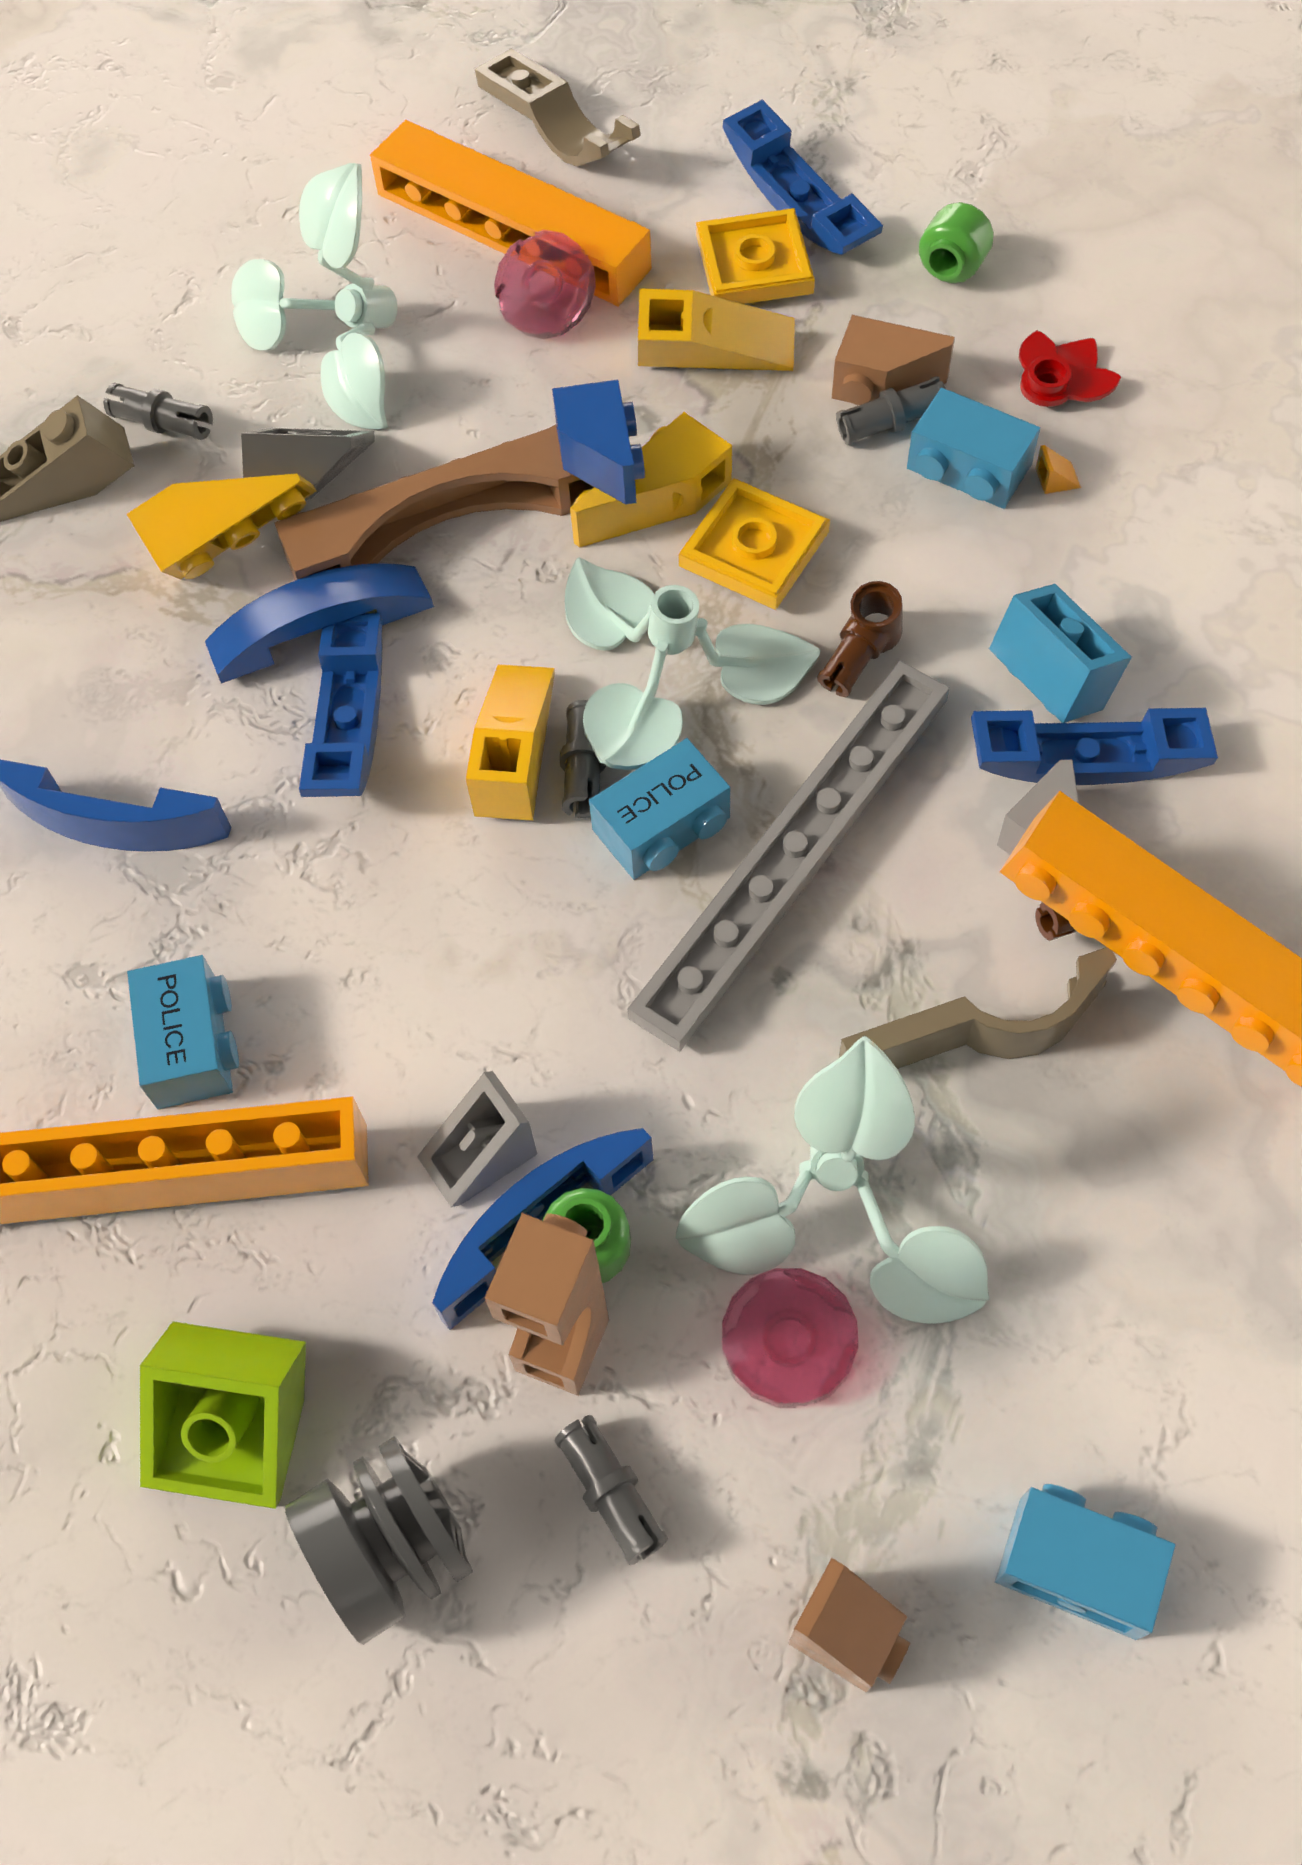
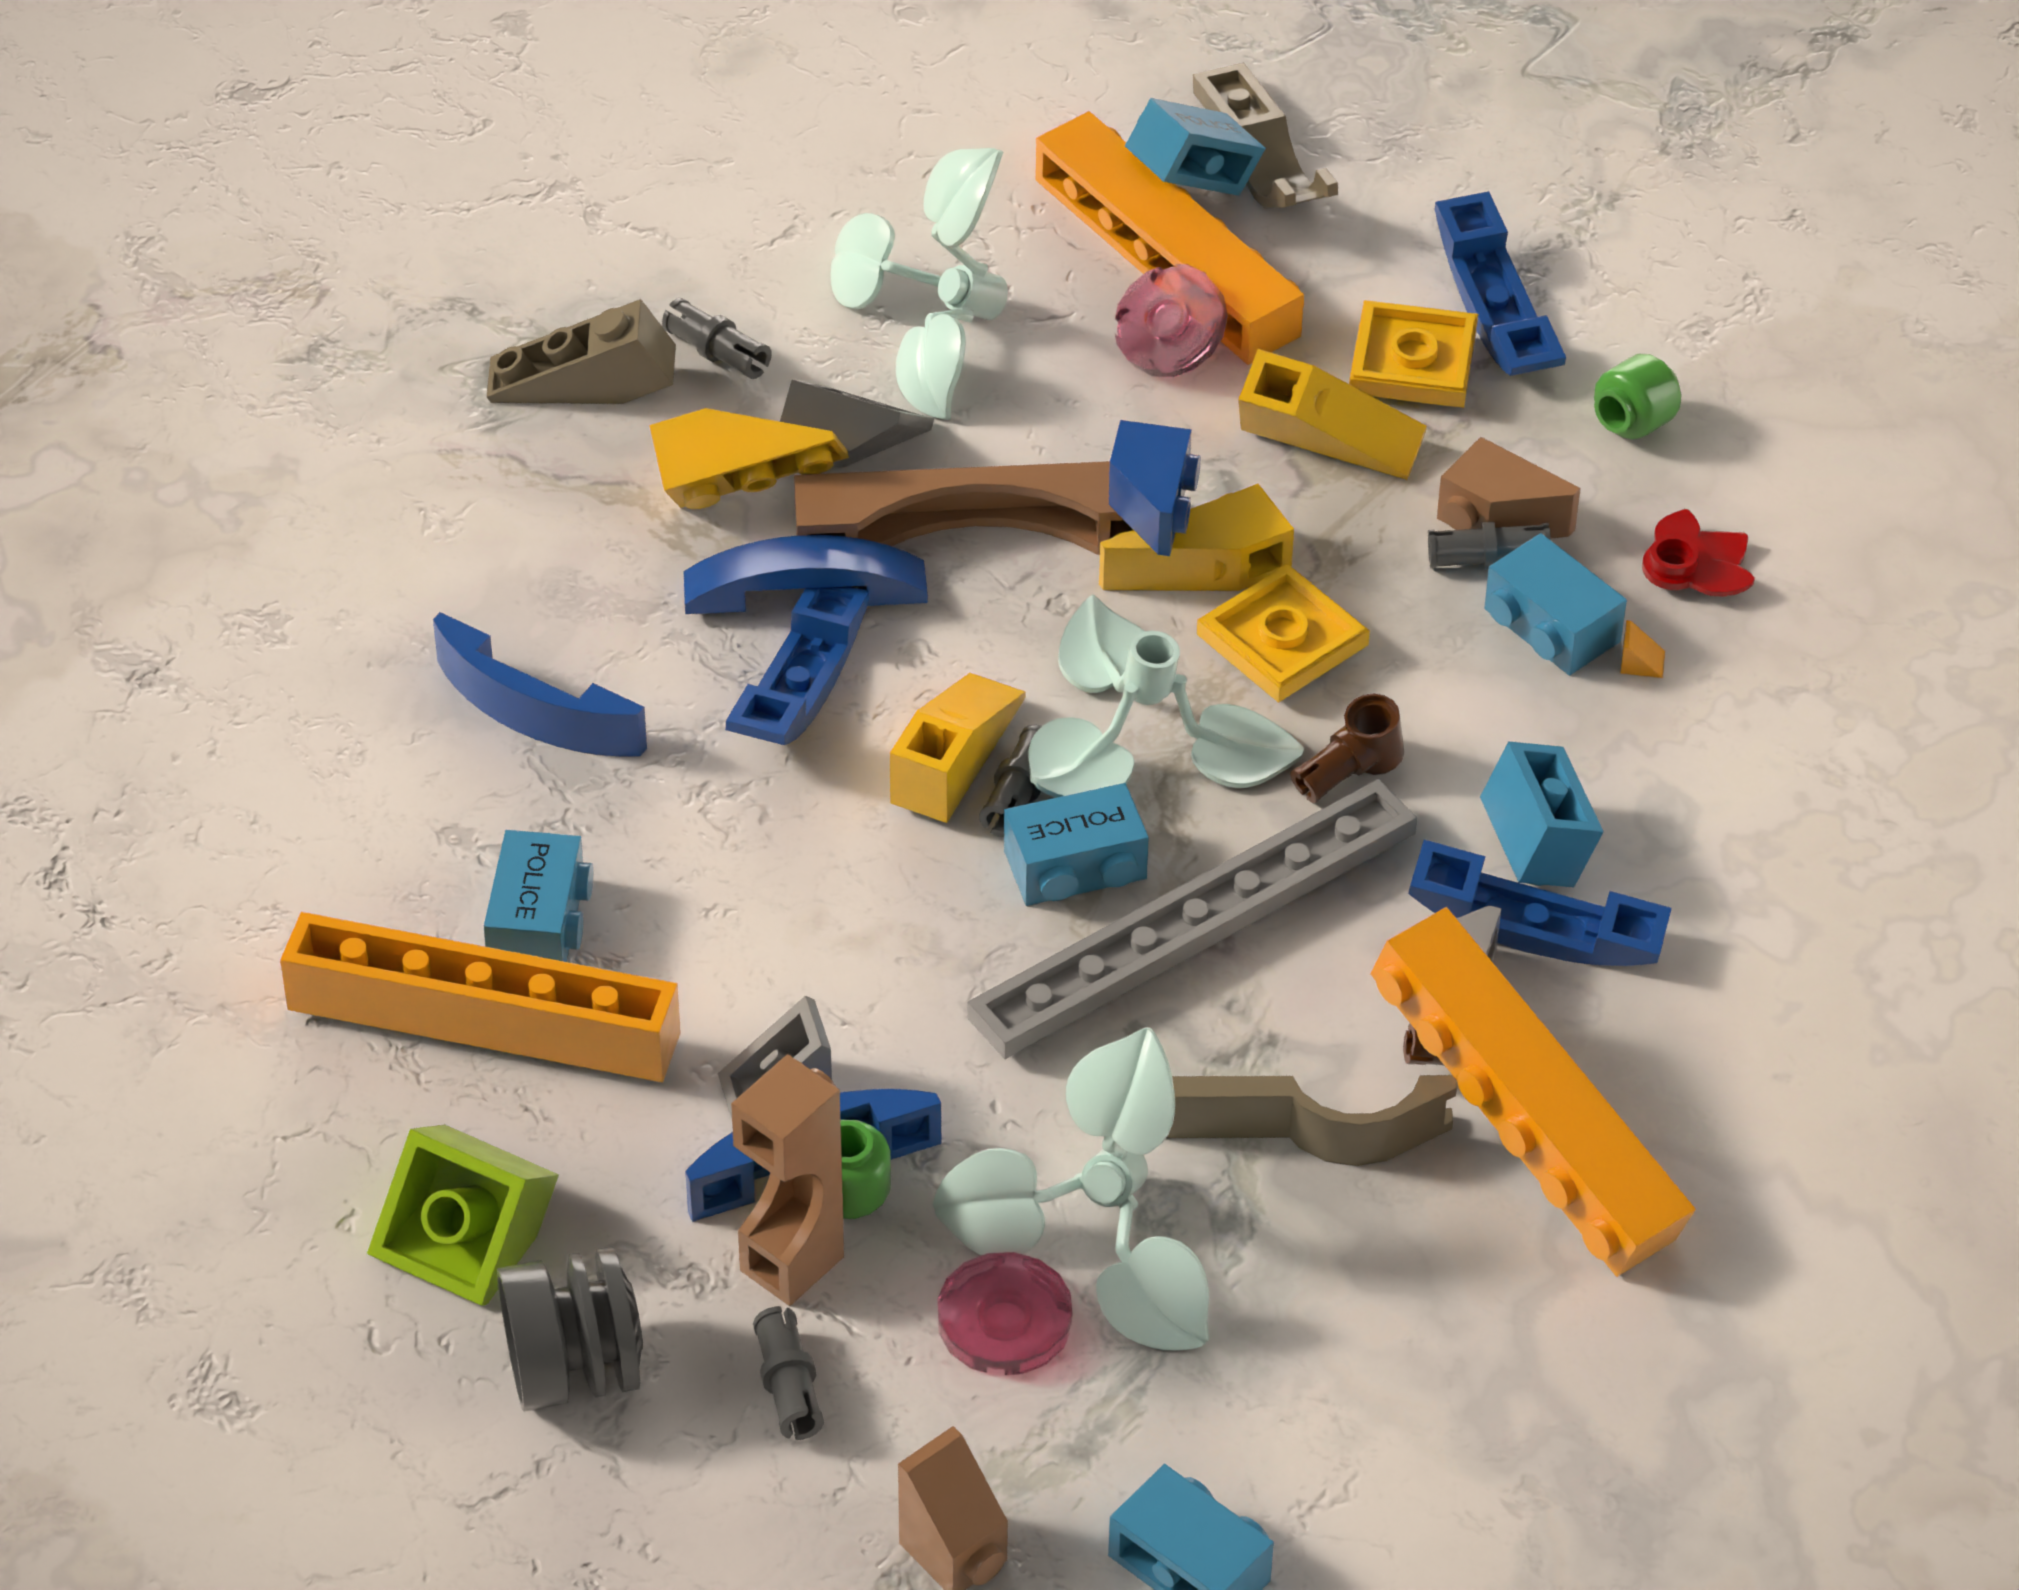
camera: 15 degrees right, 15 degrees down
none -> dark azure brick [1125,98,1266,196]

